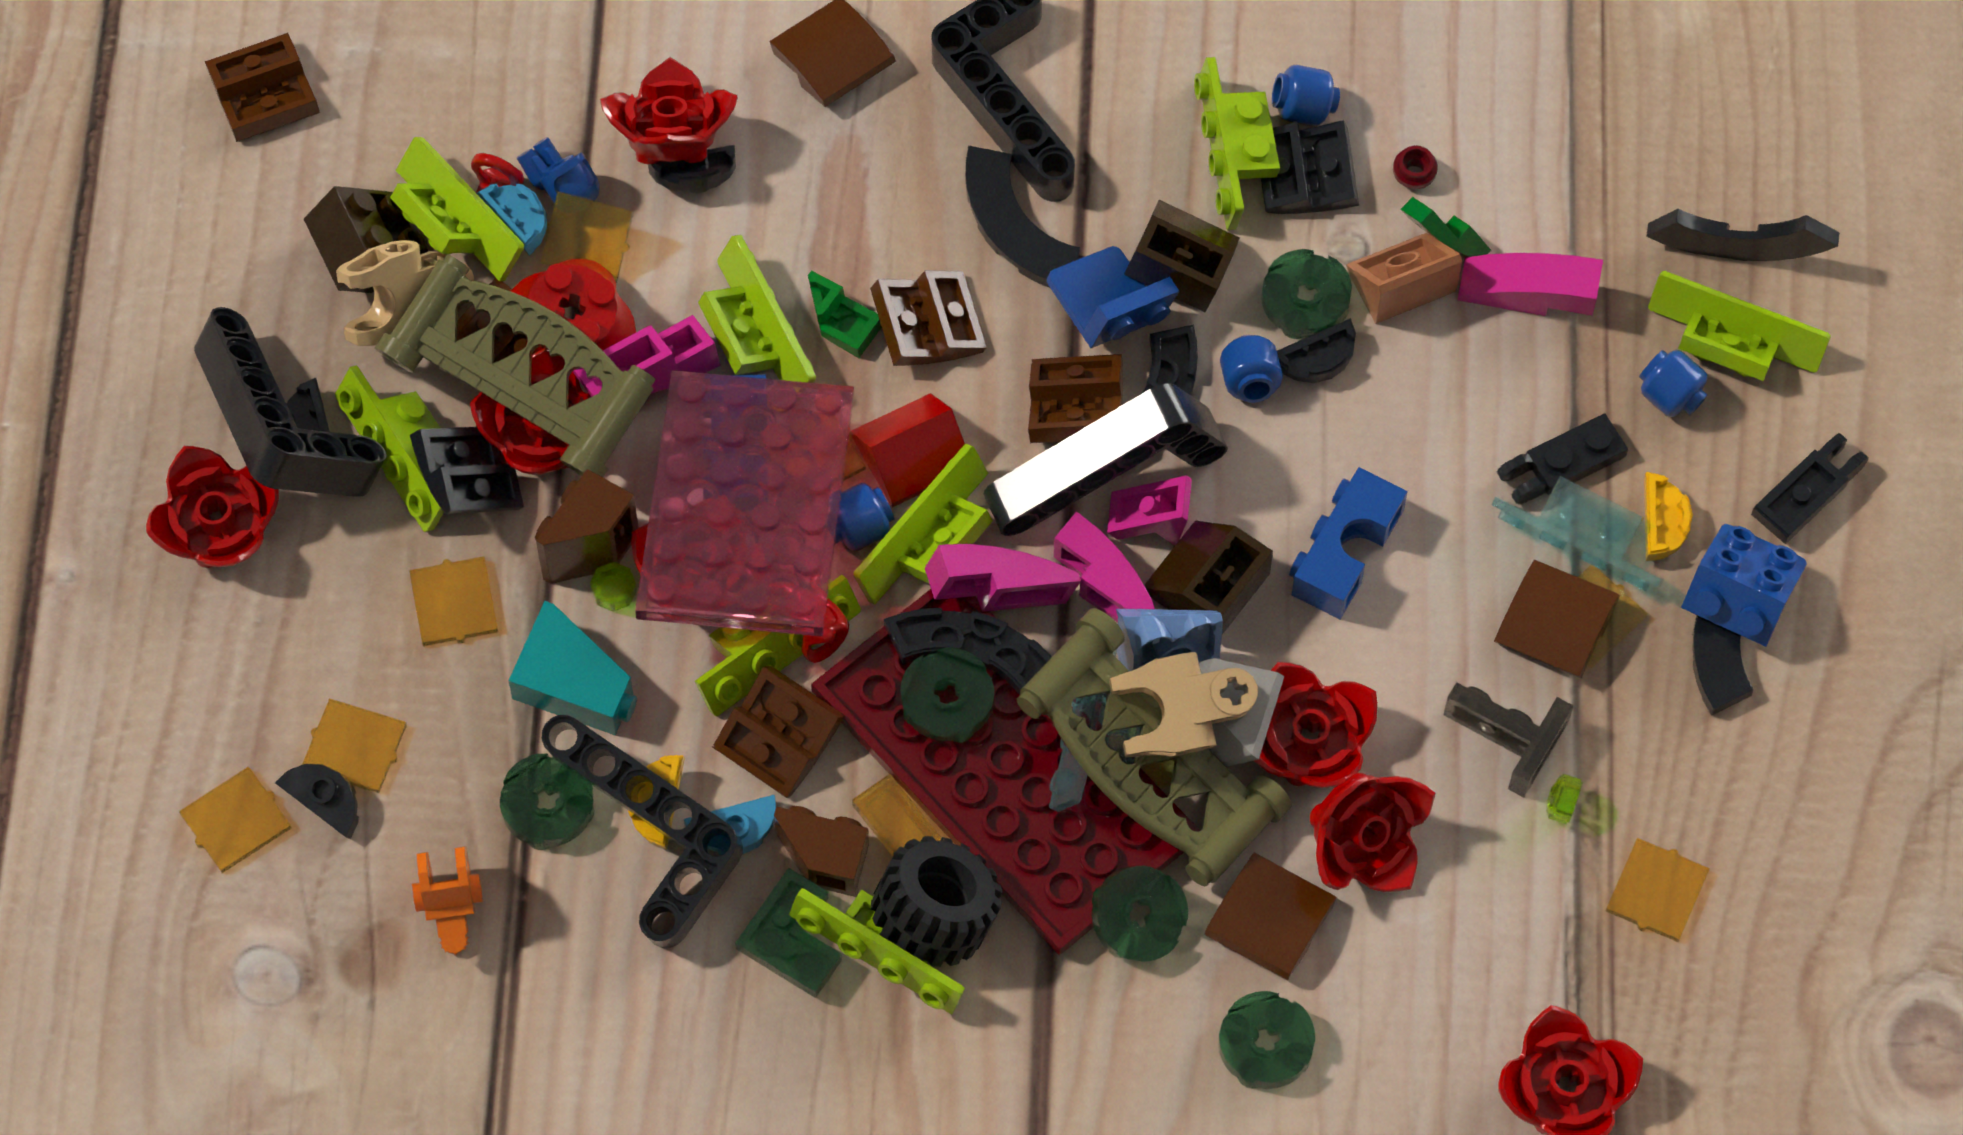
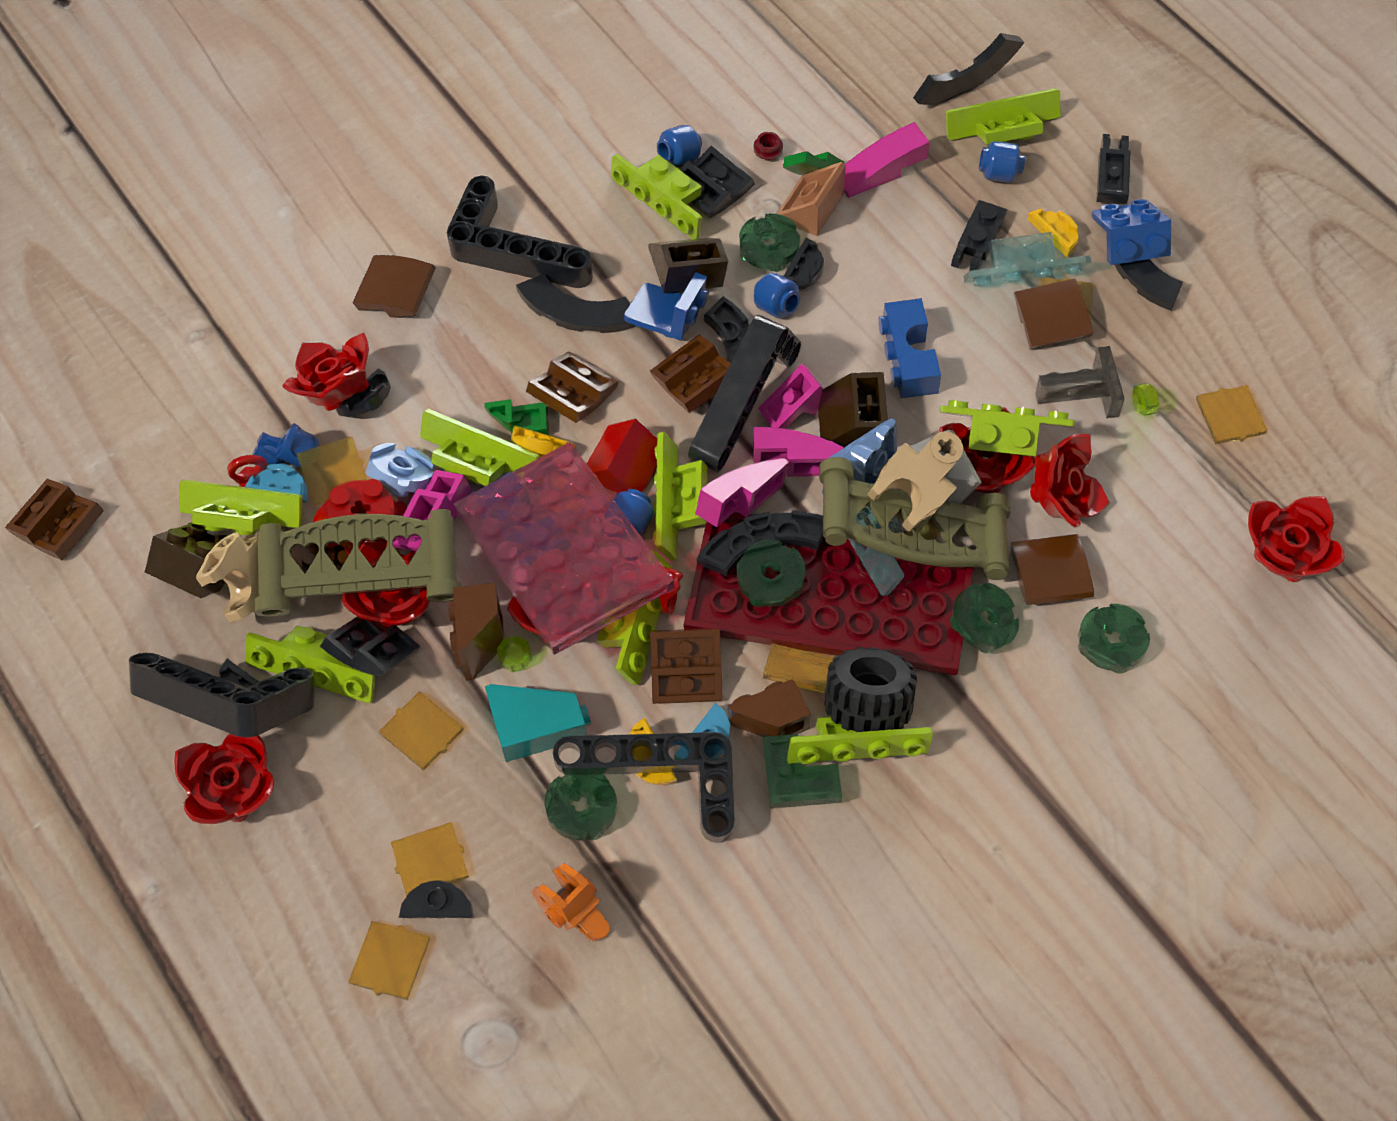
camera: 35 degrees left, 5 degrees down
none -> light blue plate [366,443,434,497]
none -> yellow plate [511,426,575,459]
none -> lime bracket [940,400,1075,457]

